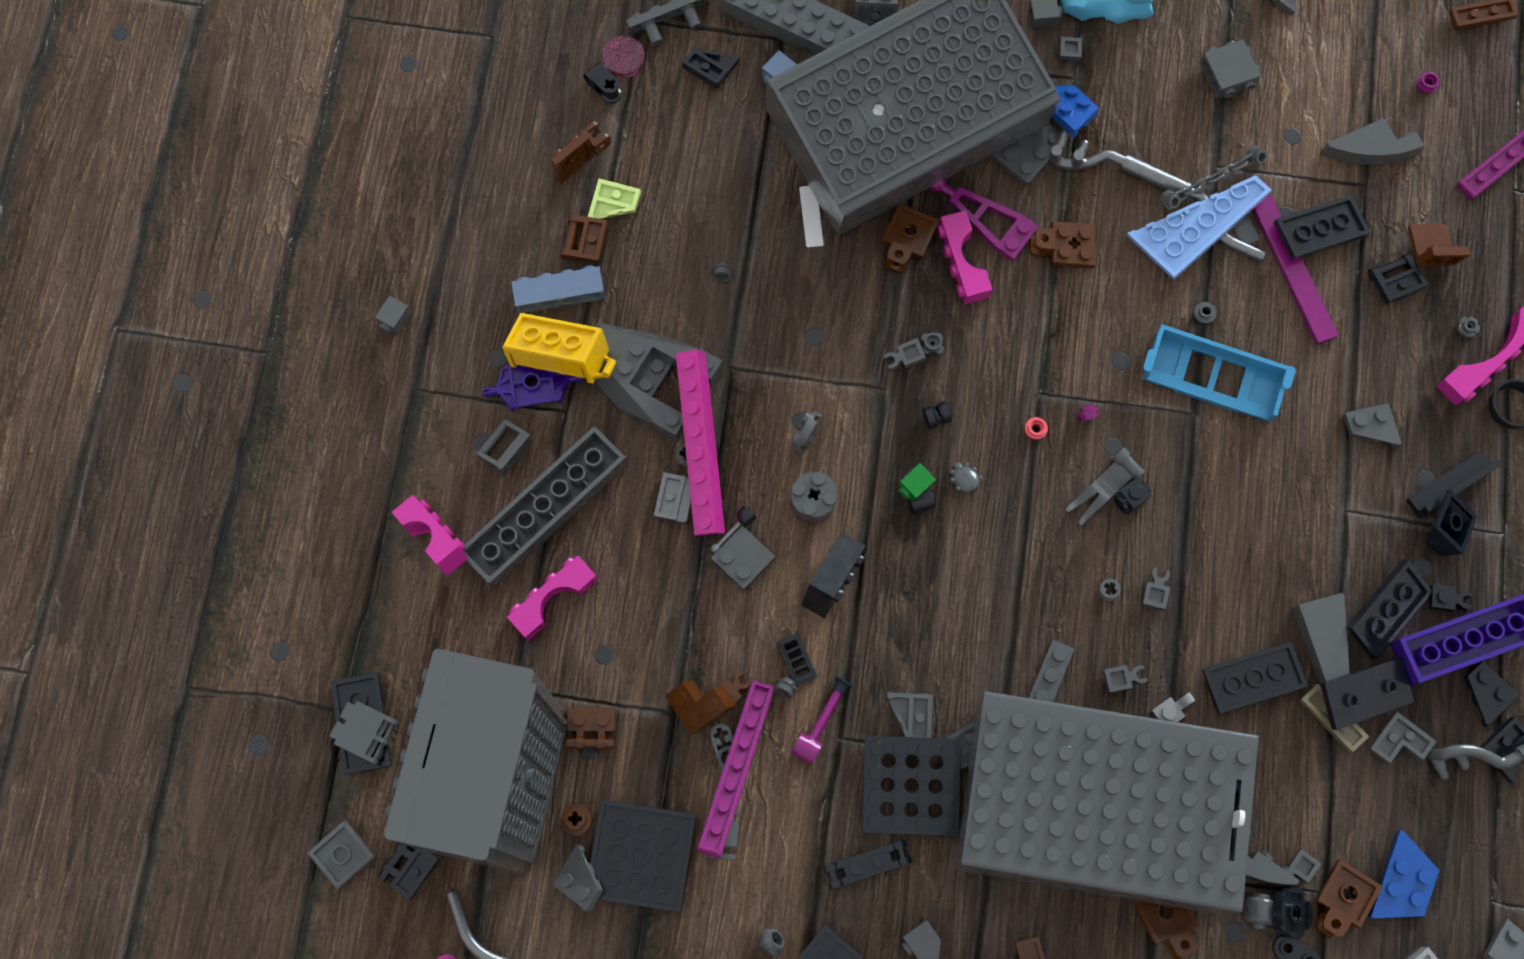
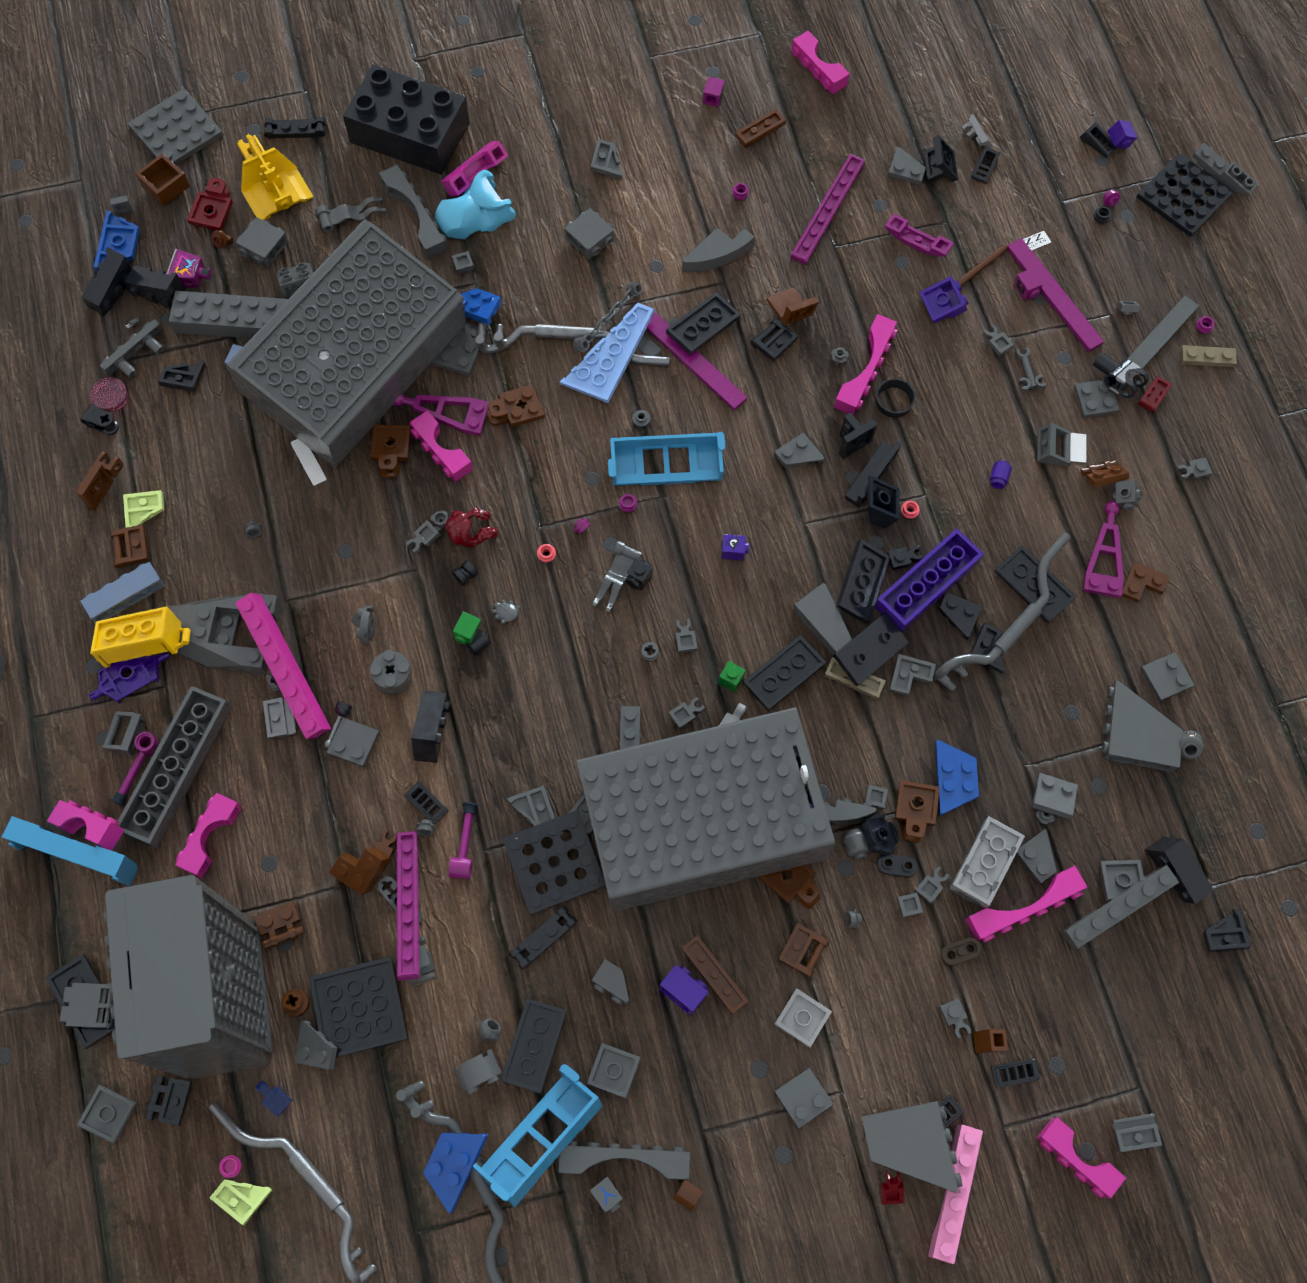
camera: 25 degrees left, 5 degrees down
none -> dark azure piece [2,816,138,887]
none -> magenta piece [110,732,160,807]
none -> clear blue plate [255,1081,293,1117]
none -> dark red hair [445,507,498,547]
none -> magenta plate [619,494,637,512]
none -> green brick [718,661,746,693]
none -> dark purple brick [721,534,749,561]
none -> black bracket [839,412,878,459]
none -> coral plate [901,501,920,519]

